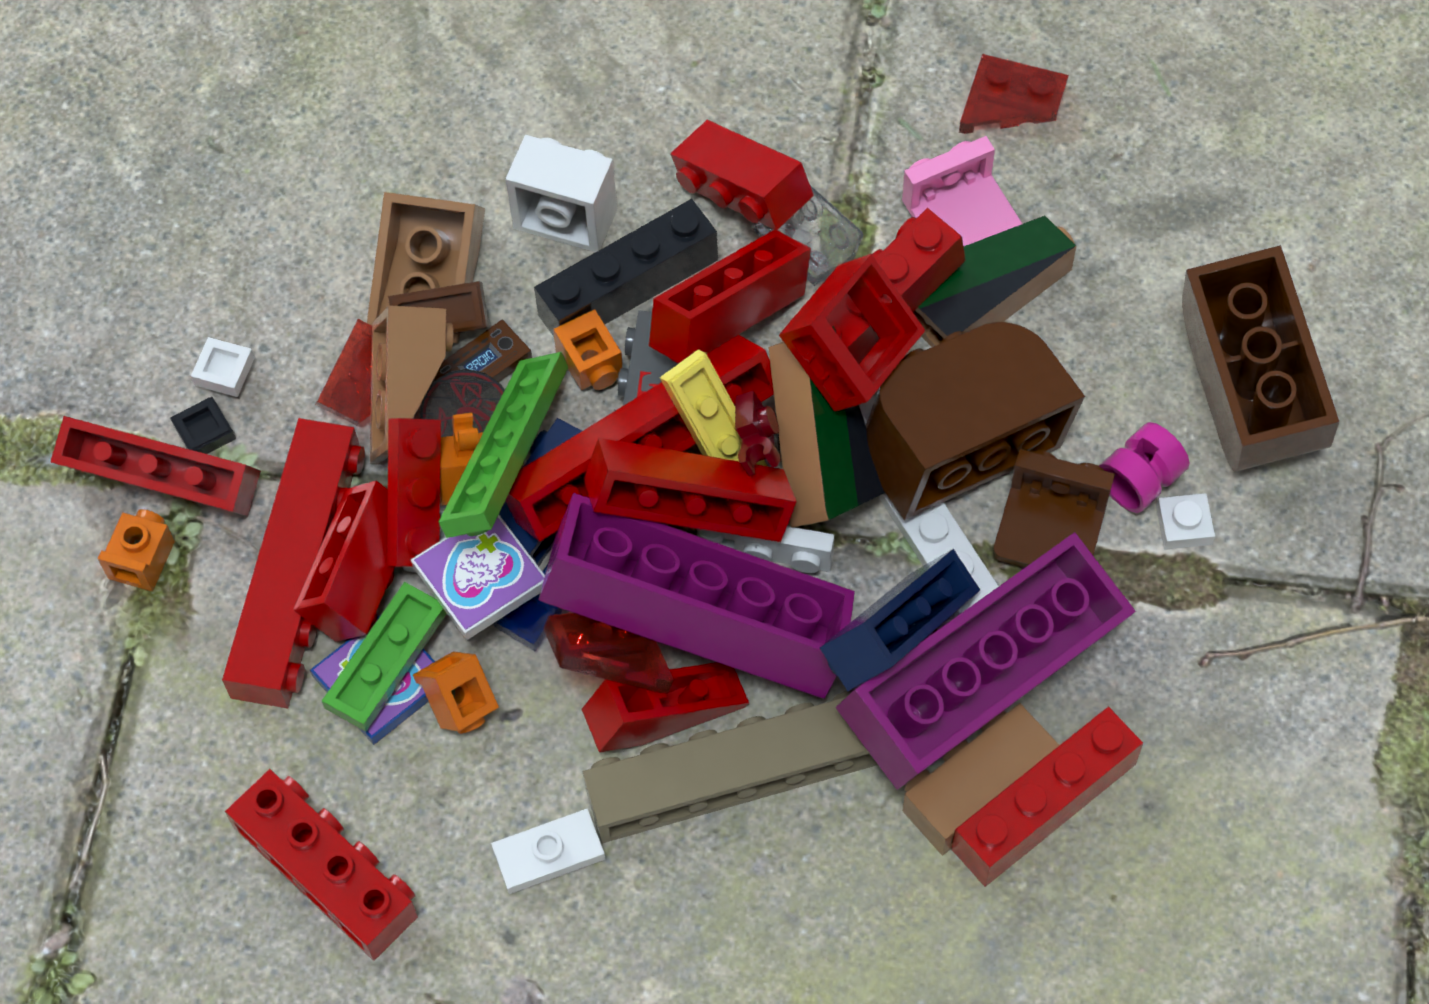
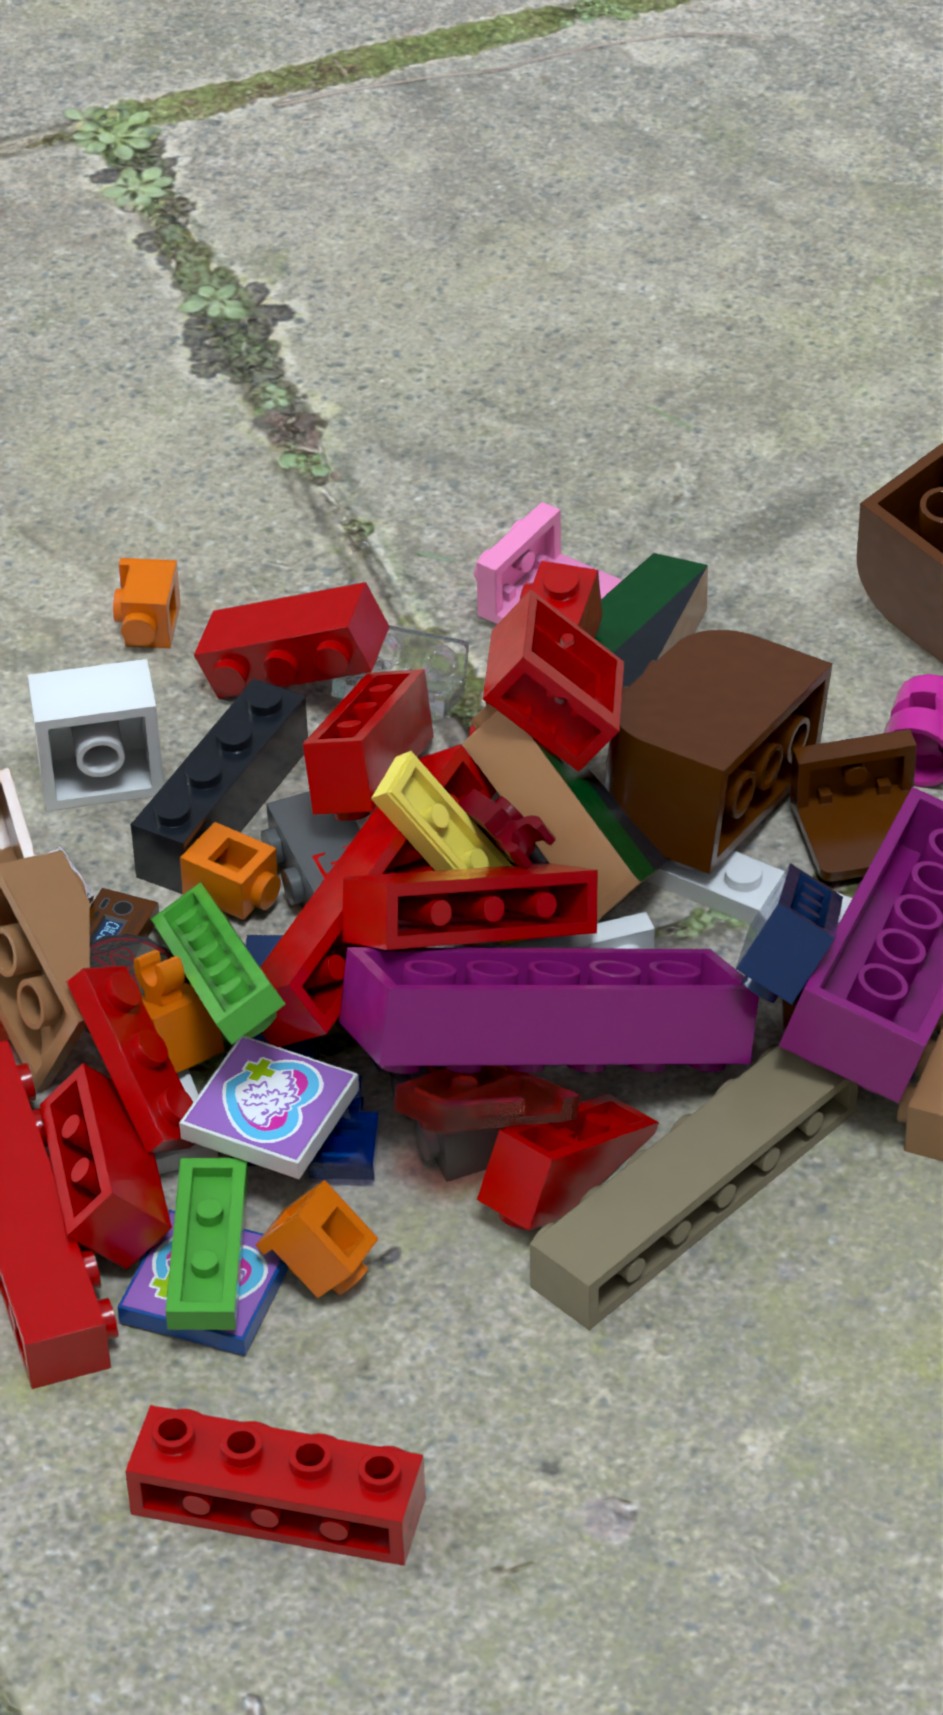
camera: 30 degrees left, 20 degrees down
white plate [491,808,605,894] -> none
clear red wing [959,54,1069,134] -> none
none -> orange brick [113,558,181,649]

